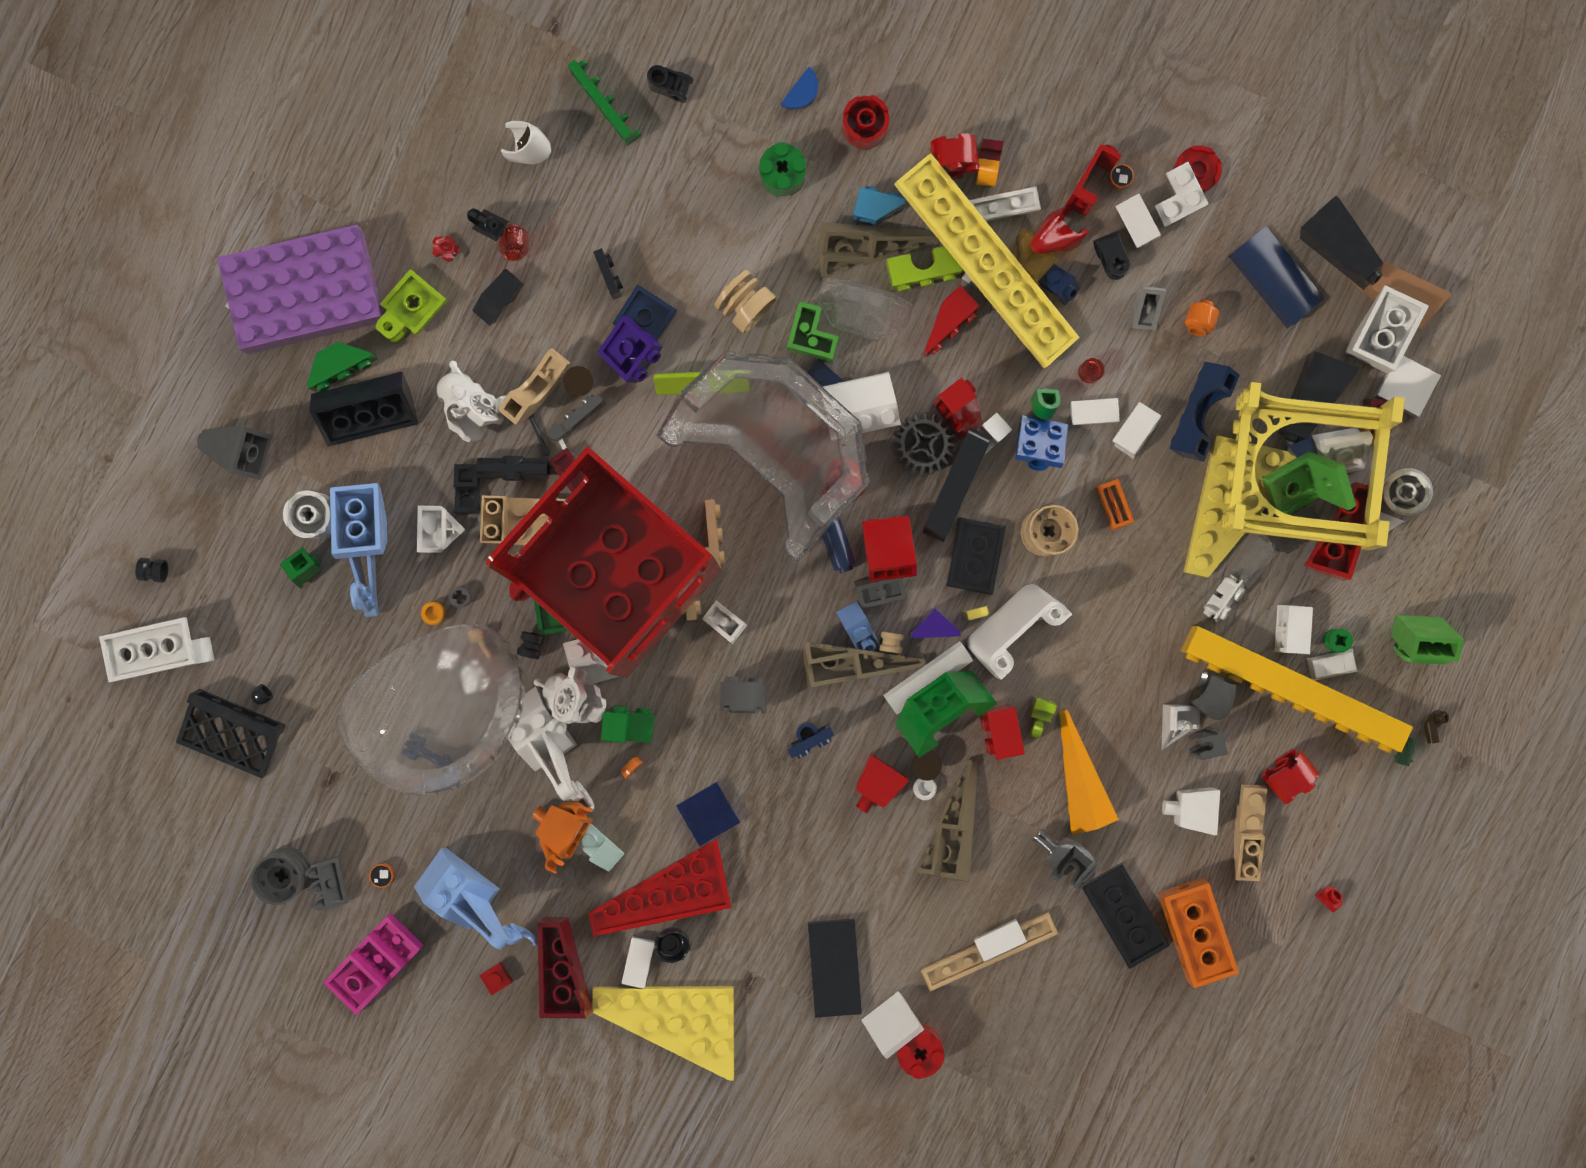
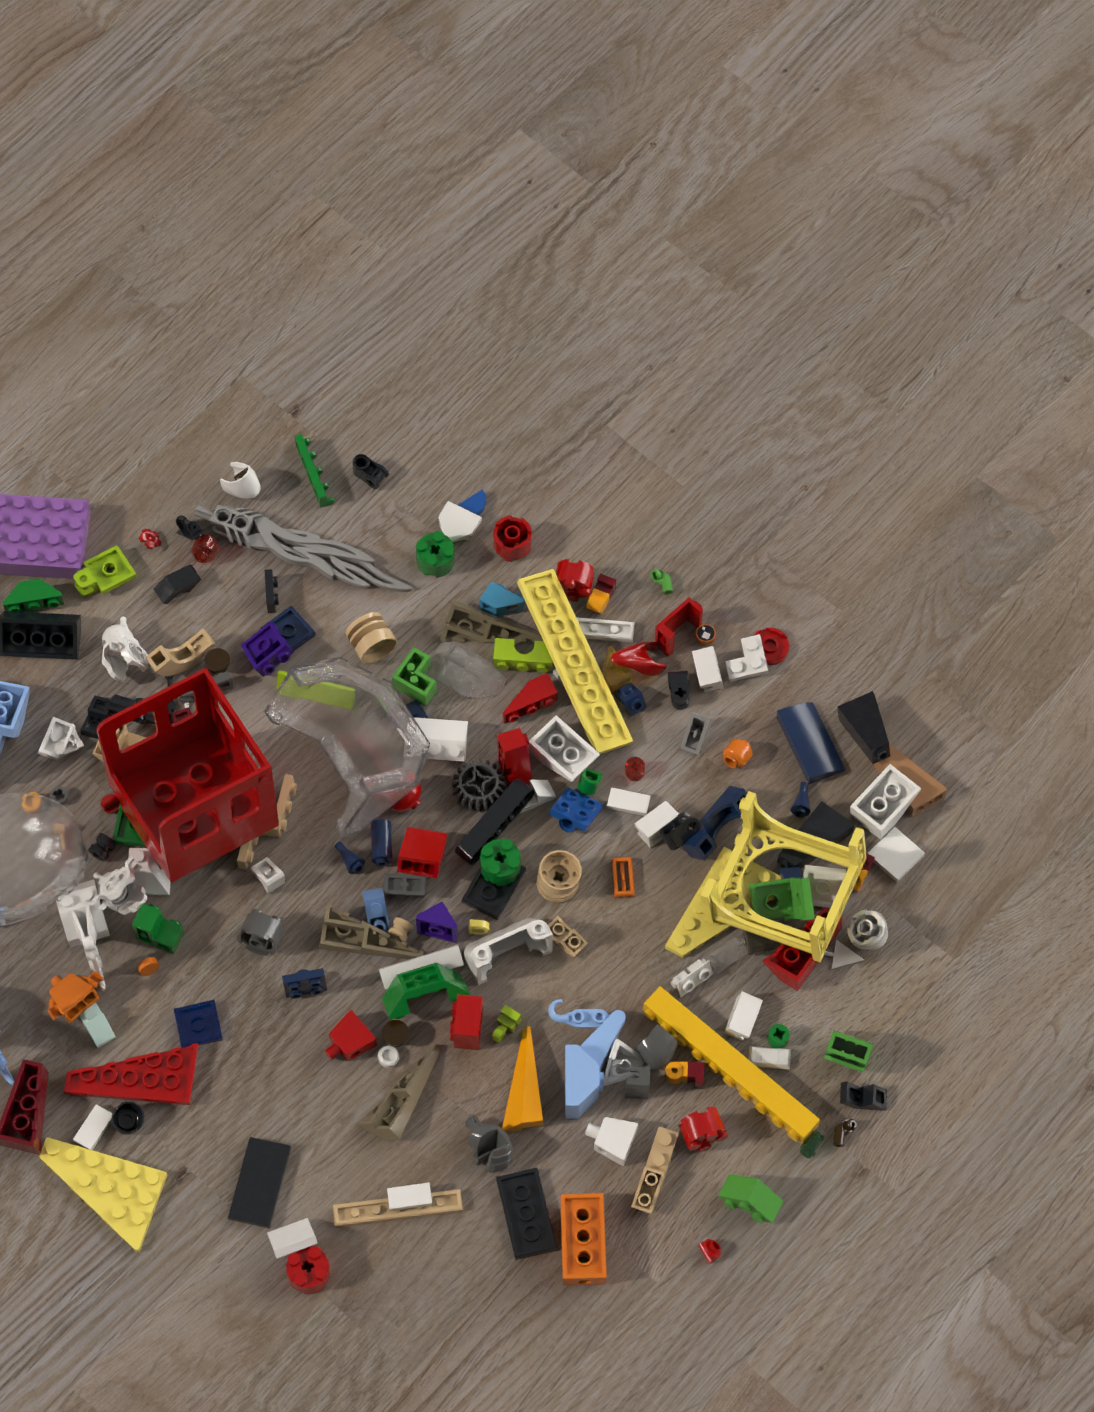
camera: 15 degrees right, 25 degrees down
none -> light grey piece [194,505,412,592]
none -> dark blue cone [335,842,365,874]
none -> white slope [438,501,482,542]
none -> green brick [480,838,521,886]
none -> white slope [528,715,600,782]
none -> tan slope [548,916,588,958]
none -> light blue slope [548,999,626,1119]
none -> bright green arm [650,569,673,595]
none -> black piece [659,812,700,850]
none -> leg [665,1062,704,1089]
none -> bright green brick [718,1174,783,1224]
none -> dark blue cone [790,782,811,818]
none -> black slope [840,1081,887,1111]

